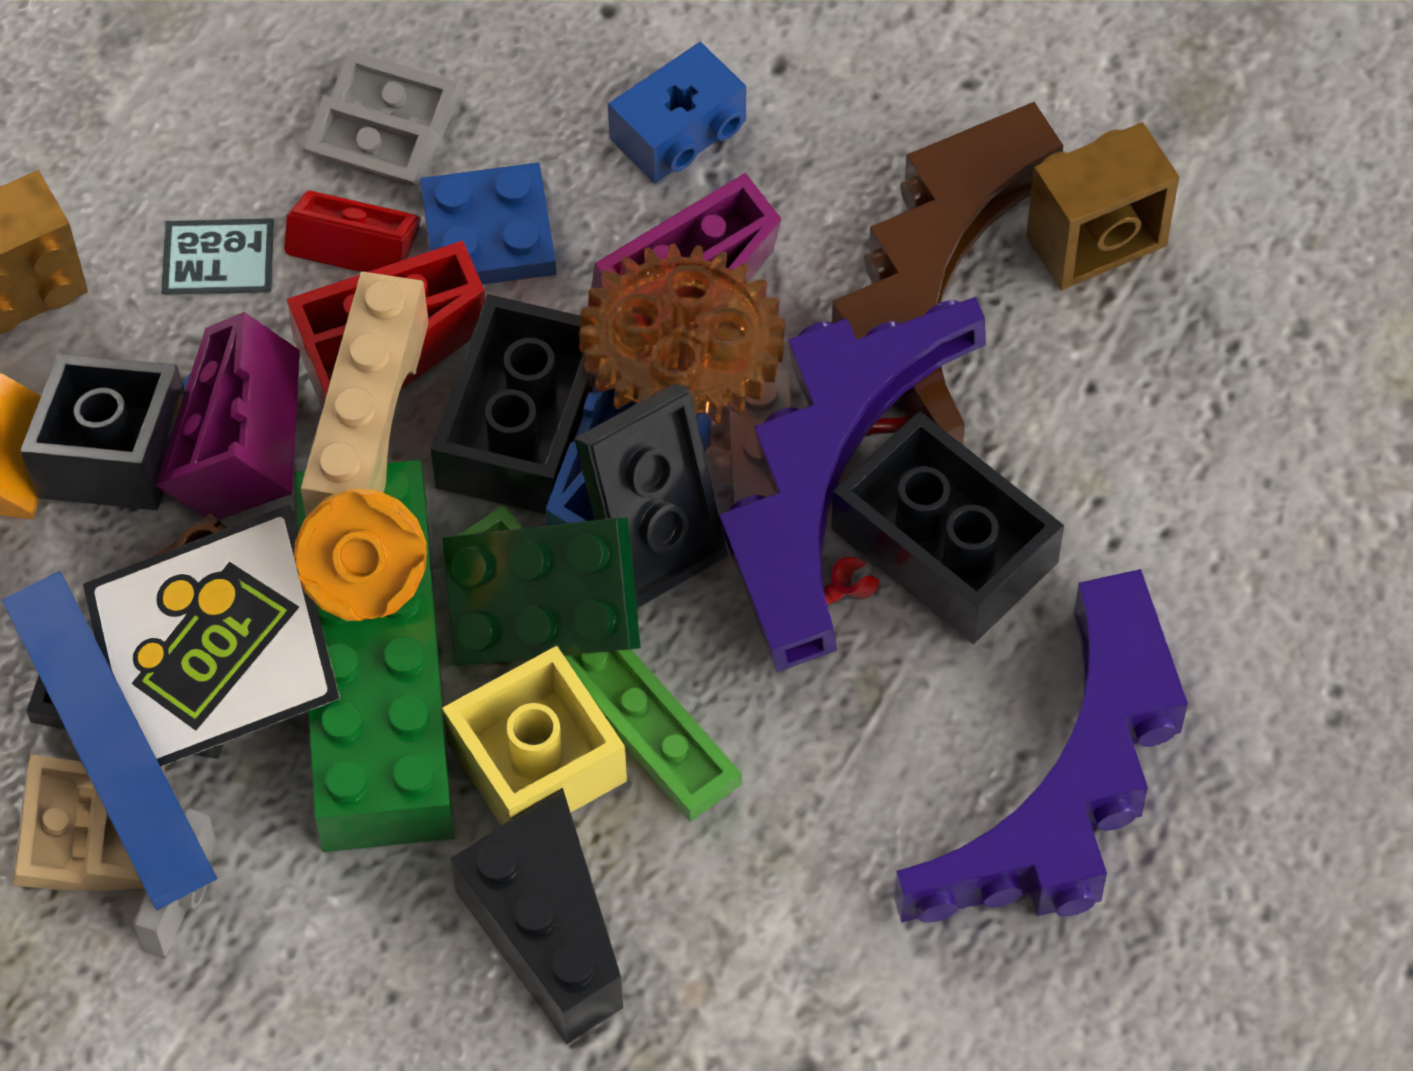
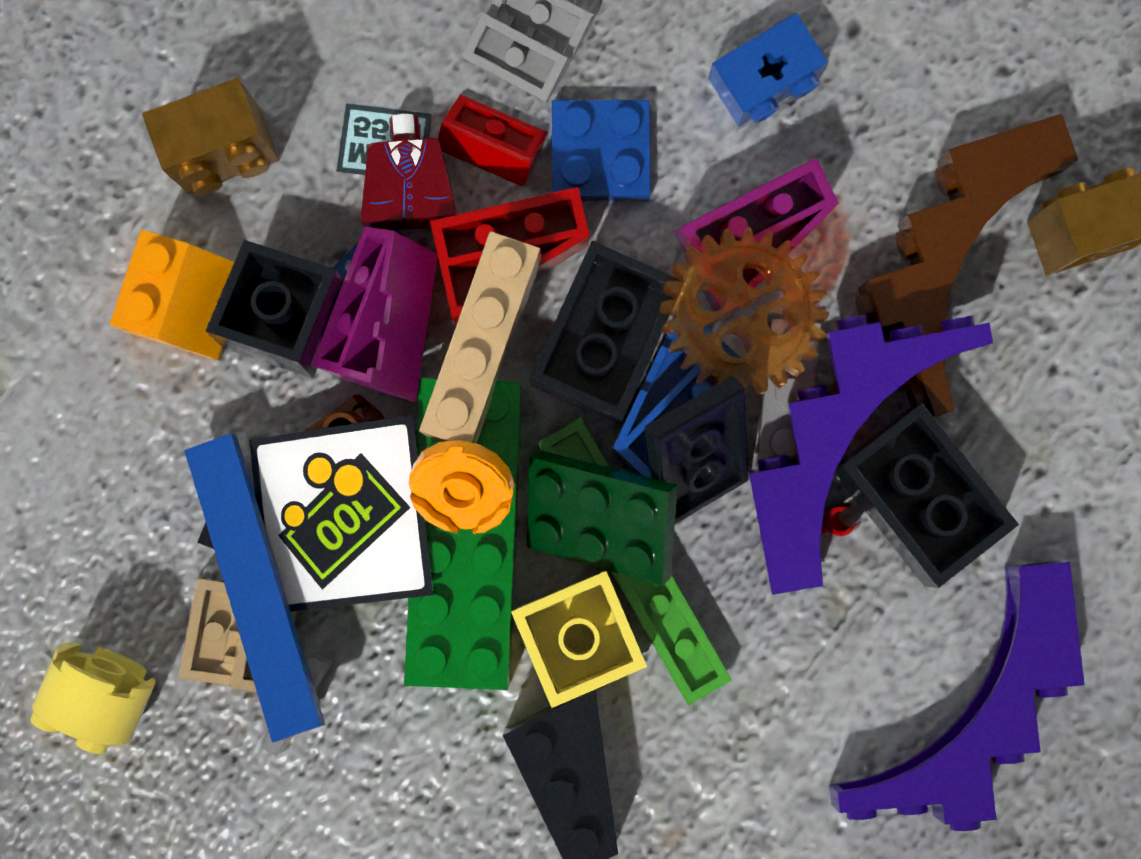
camera: 10 degrees right, 25 degrees up
none -> dark red torso [361,114,458,231]

